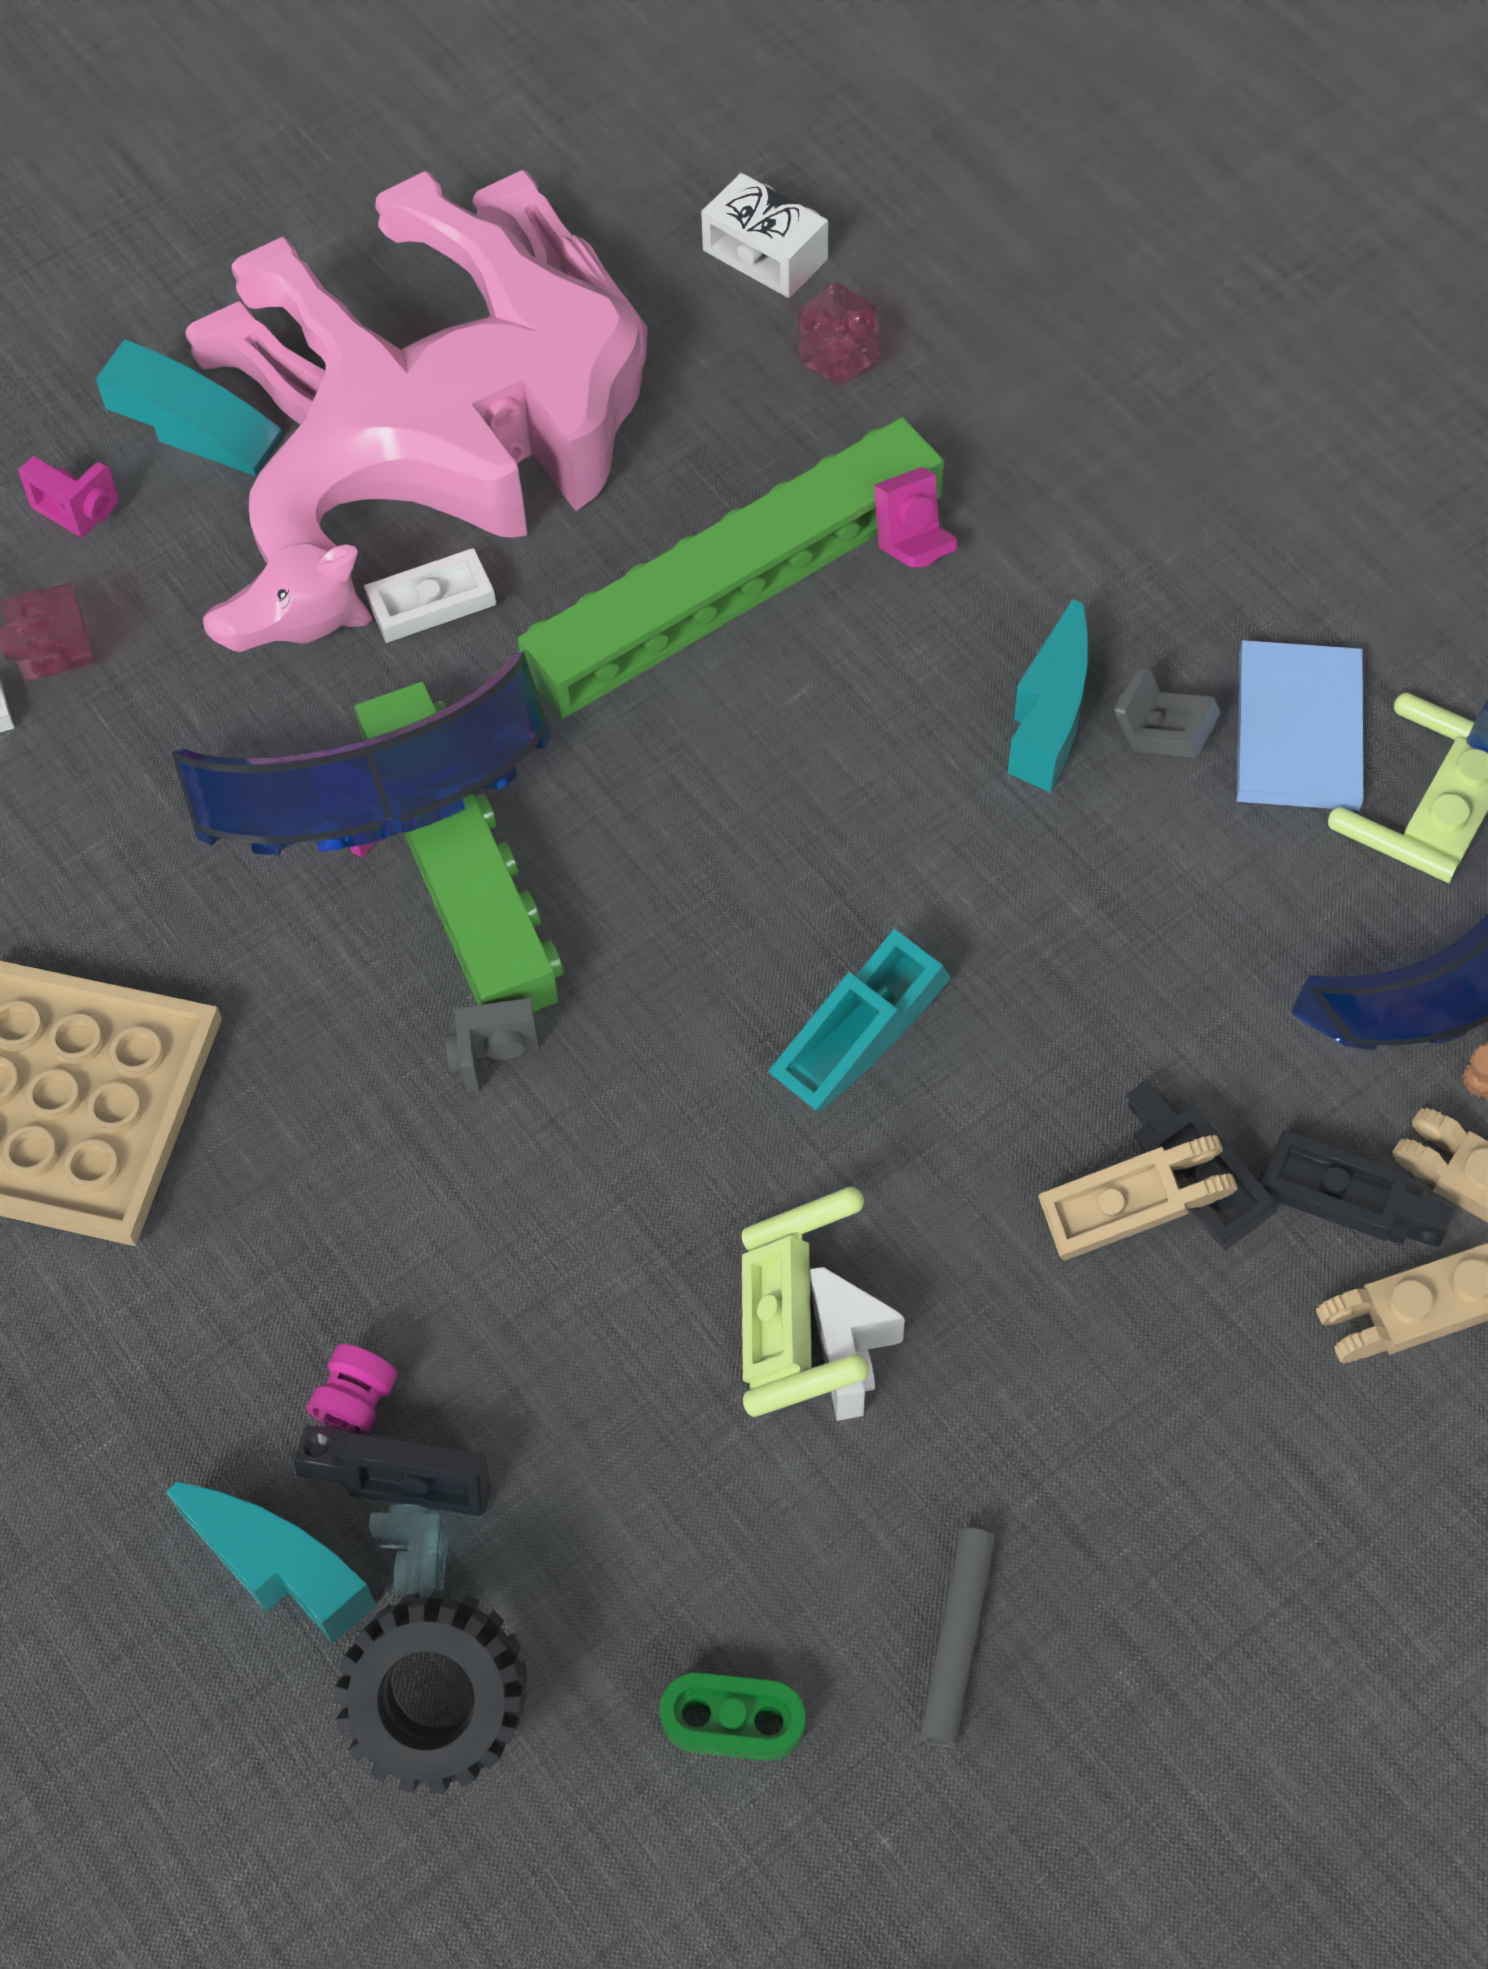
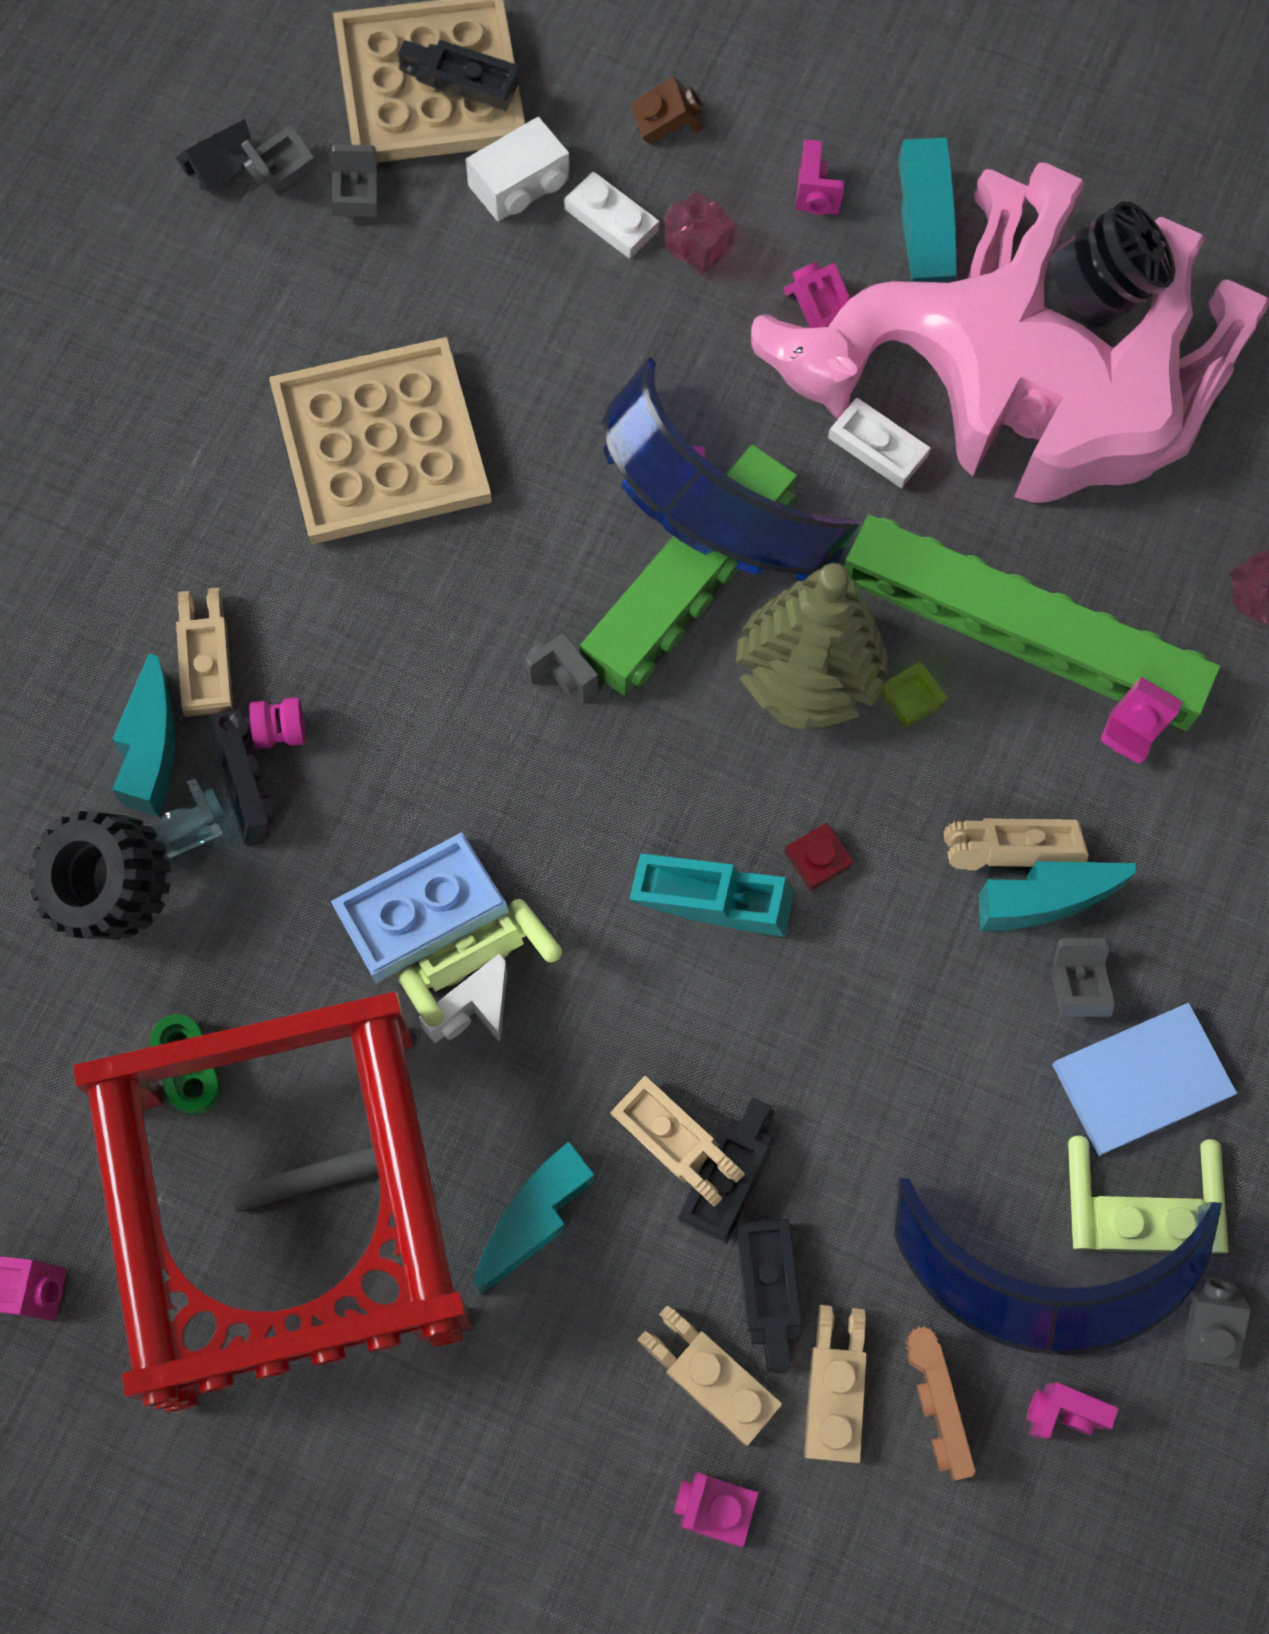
camera: 55 degrees right, 10 degrees up
none -> red arch [73,991,473,1413]
none -> tan hinge [176,587,233,717]
none -> light blue tile [331,832,509,984]
none -> teal slope [473,1142,594,1295]
none -> olive plant [736,563,889,730]
none -> dark pink bracket [783,262,850,328]
none -> dark red plate [784,822,854,892]
none -> clear neon green plate [880,661,948,729]
none -> tan hinge [943,818,1089,870]
none -> black wheel [1051,201,1176,327]

